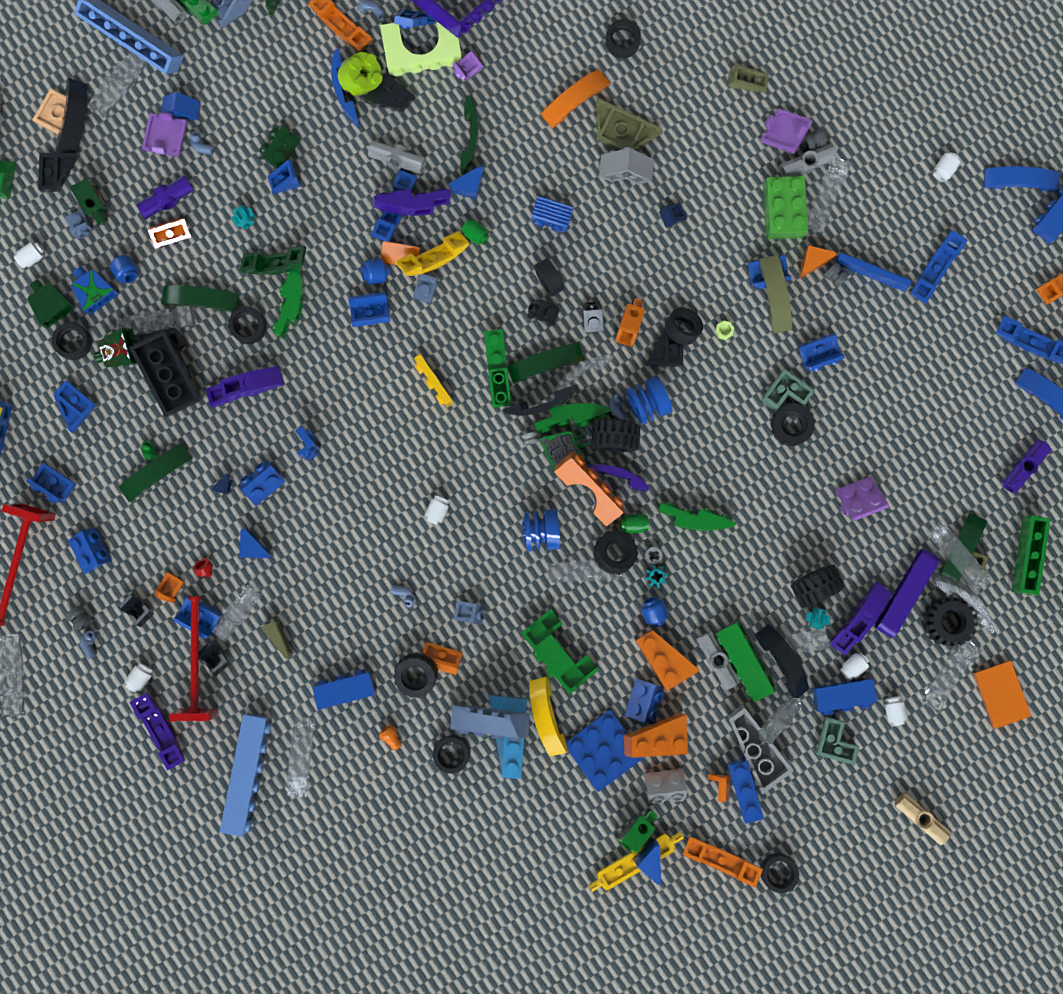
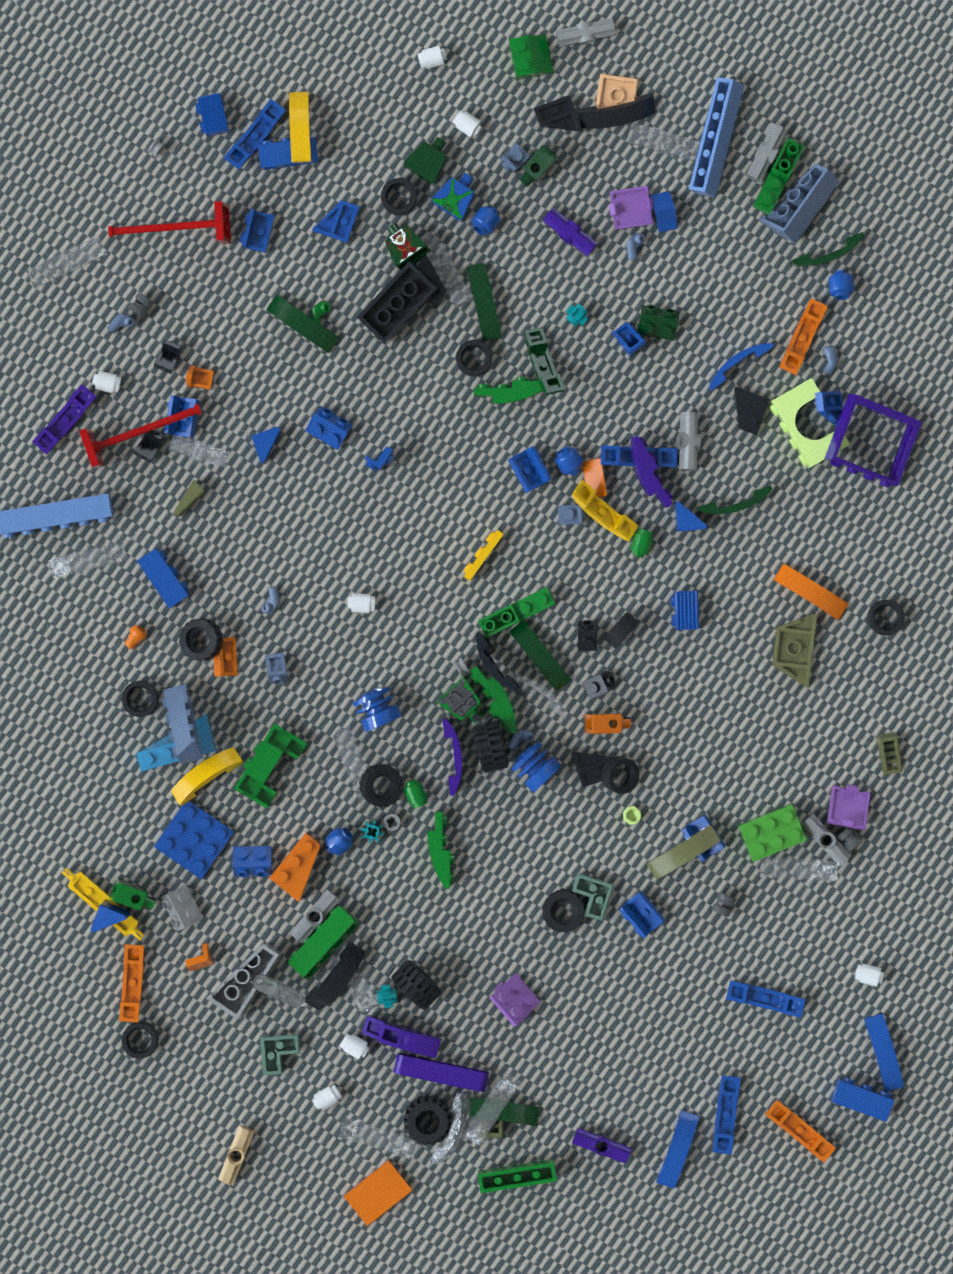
camera: 70 degrees right, 5 degrees up
blue bracket [68,528,112,575] -> none
slope [148,216,191,248] -> none
red tile [192,558,213,578] -> none
dark purple slope [206,366,285,408] -> none
dark blue slope [211,474,233,495] -> none
lime brick [338,52,383,96] -> none
medium lavender bracket [452,51,484,81] -> none
orange arch [554,451,624,526] -> none
light grey brick [599,147,654,184] -> none
orange wedge [624,713,688,758] -> none
dark blue slope [659,202,687,228] -> none
blue brick [727,758,764,824] -> none
orange slope [799,246,837,279] -> none
blue brick [811,678,877,715] -> none
blue tile [834,253,912,292] -> none

